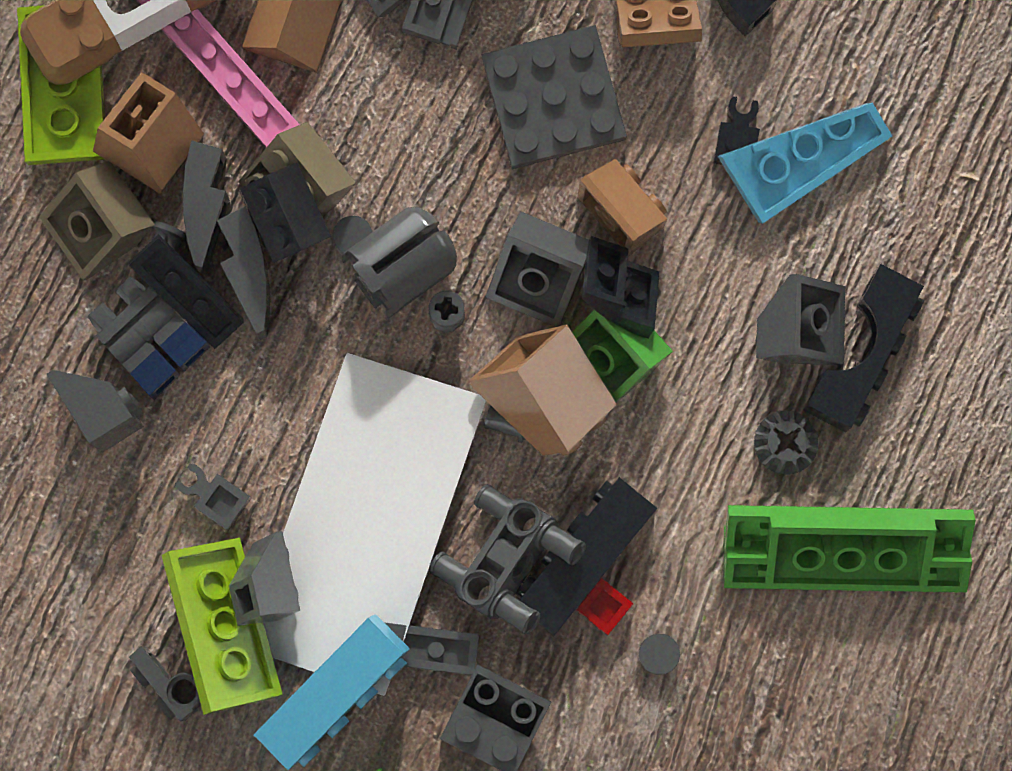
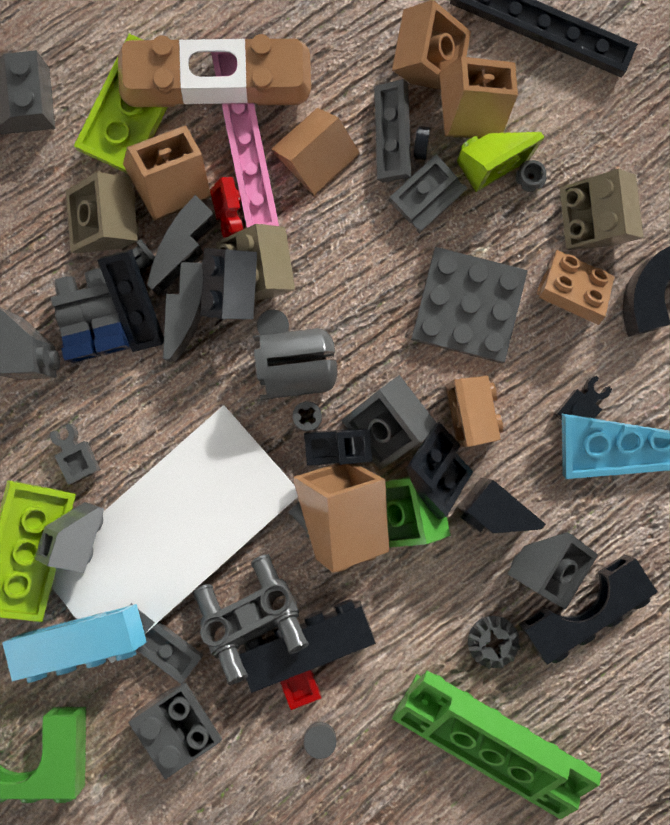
camera: 30 degrees right, 5 degrees up
none -> red plate [210,177,243,239]
none -> black slope [304,429,372,466]
none -> black slope [457,478,546,534]

